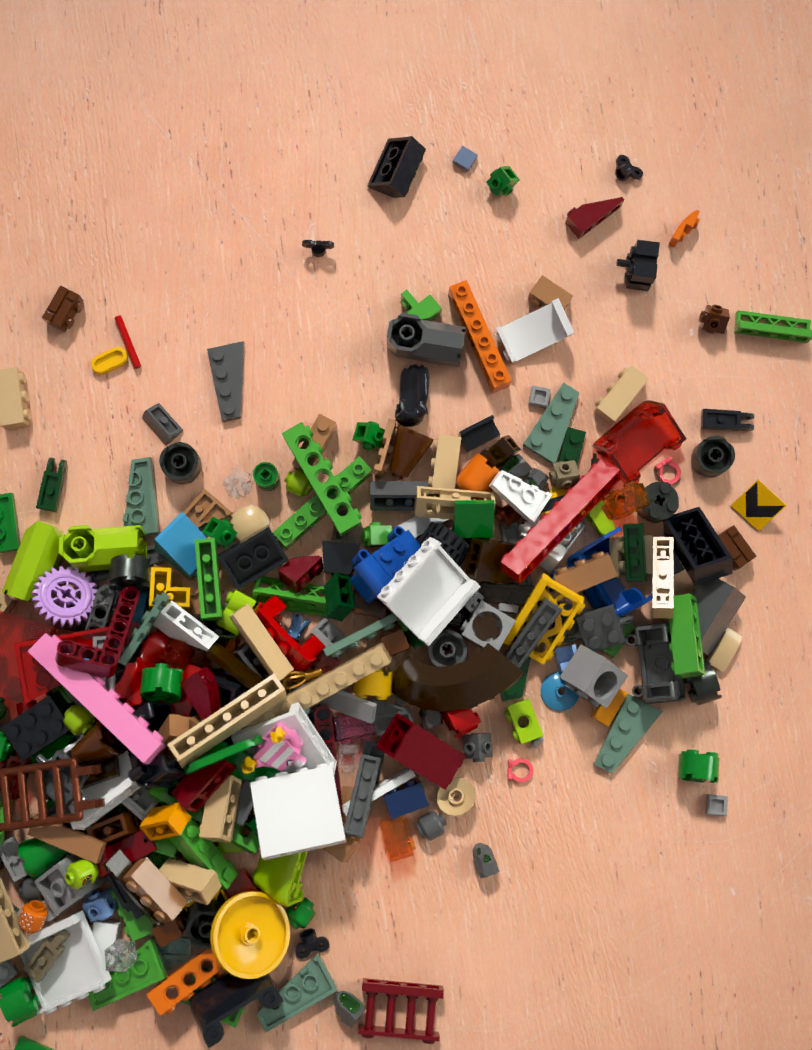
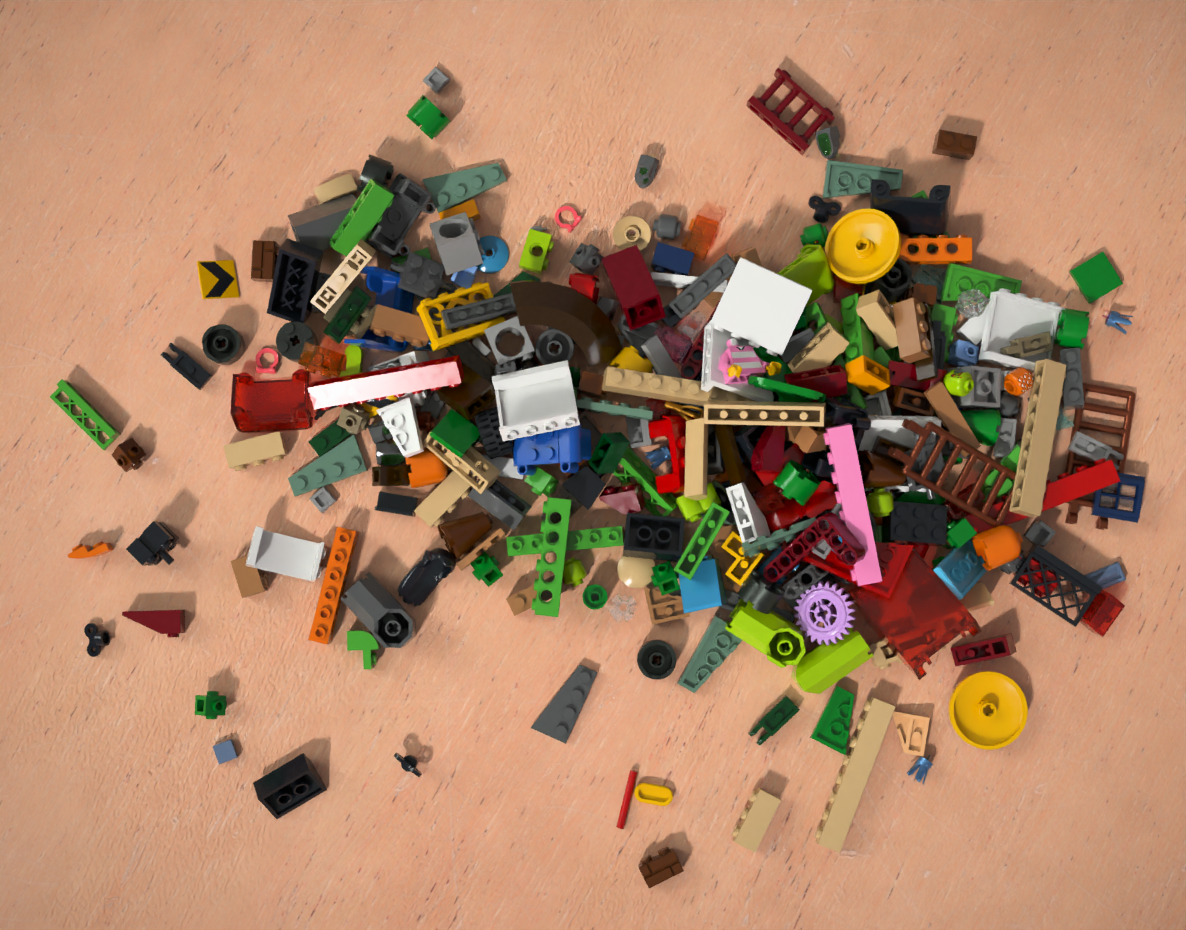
camera: 135 degrees left, 5 degrees up
dark grey slope [142,403,183,445] -> none

